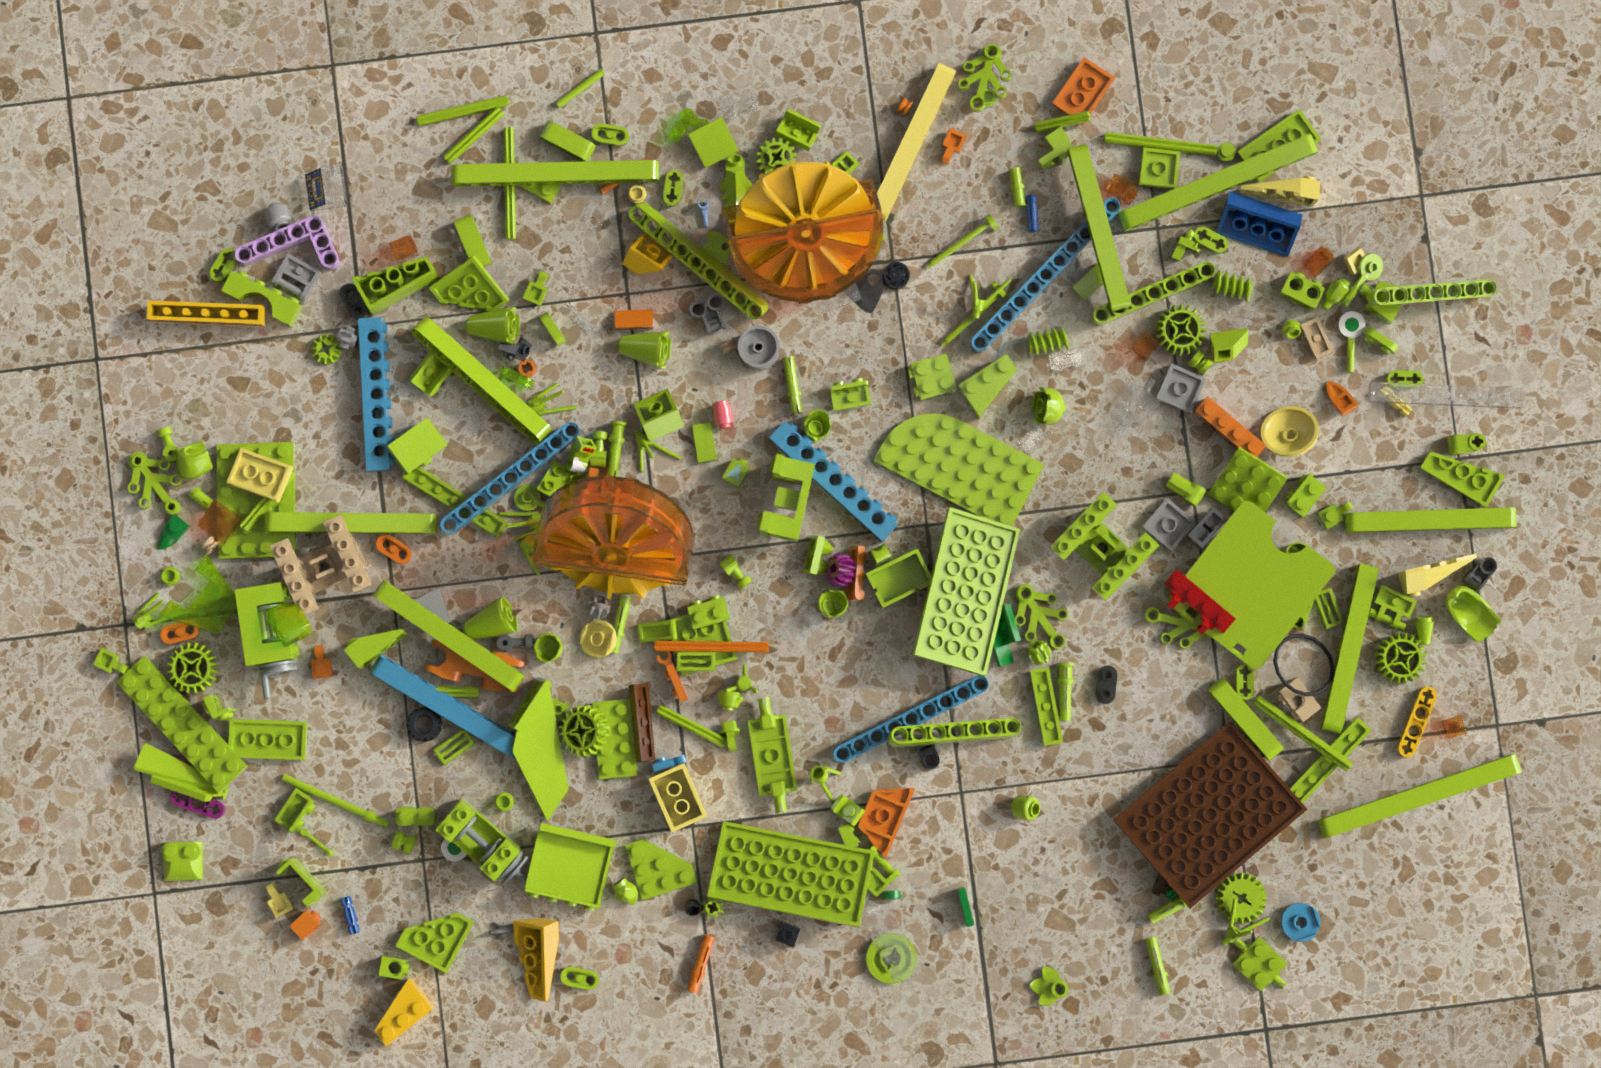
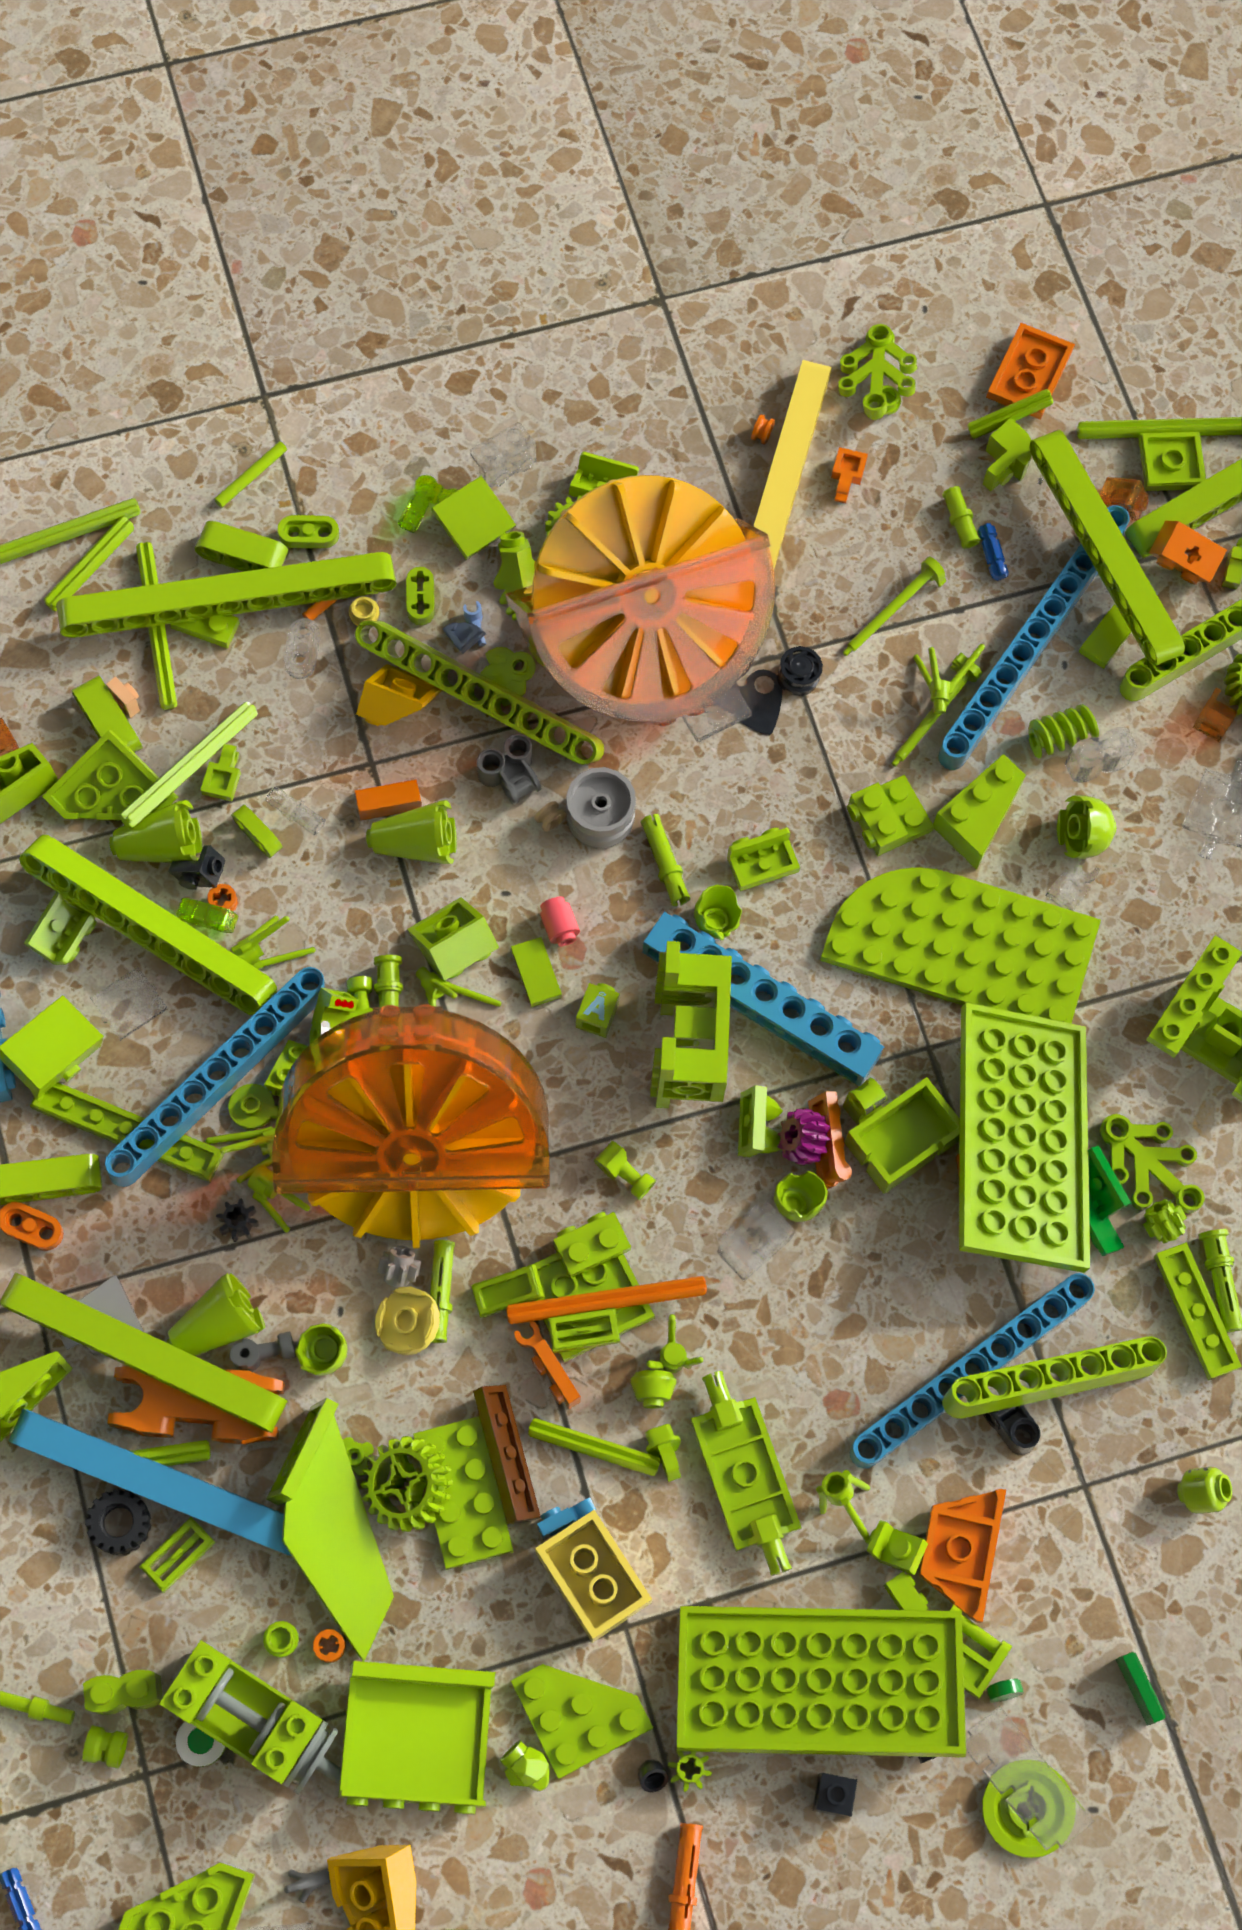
camera: 15 degrees left, 15 degrees down
none -> light nougat plate [106,677,140,718]
none -> axle [120,702,258,828]
none -> black gear [216,1198,259,1242]
none -> orange bush [313,1629,346,1663]
none -> sand blue tile [443,622,486,654]
none -> orange brick [1149,520,1227,585]

